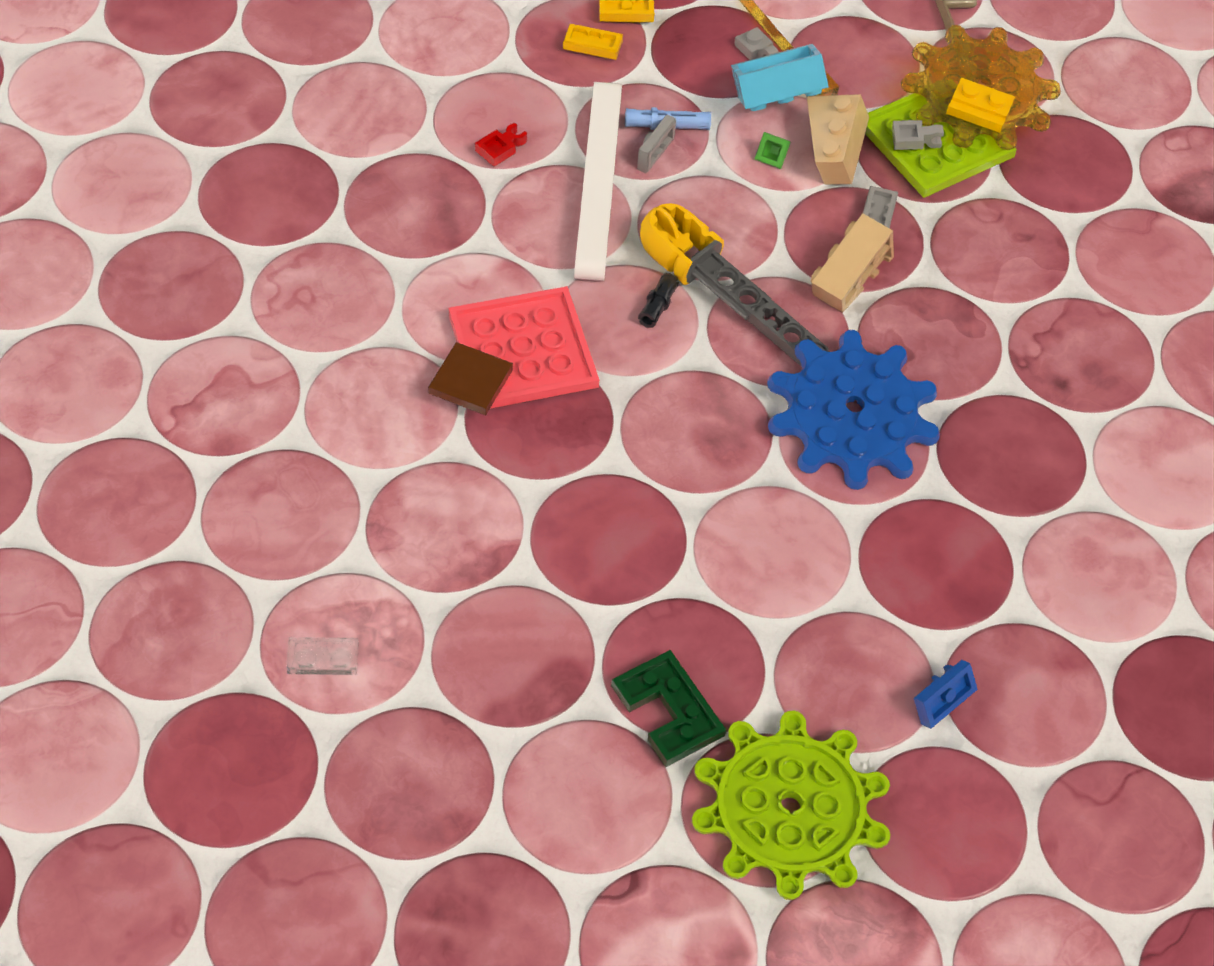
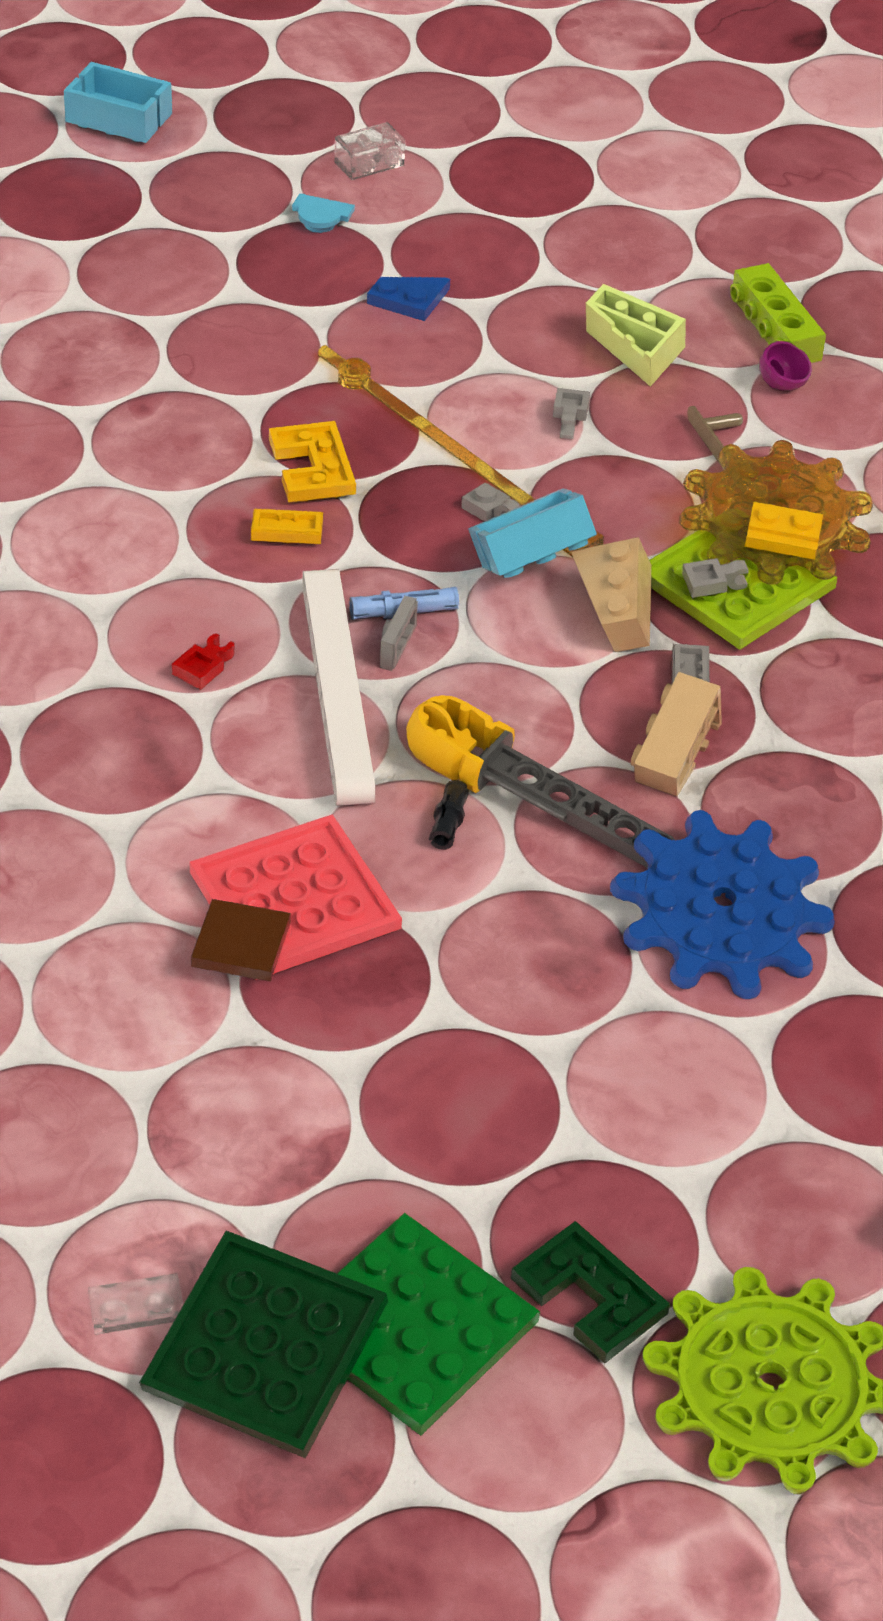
camera: 10 degrees left, 10 degrees down
bright green slope [755,132,791,169] -> none
none -> dark green plate [139,1230,388,1458]
none -> green plate [337,1213,540,1436]

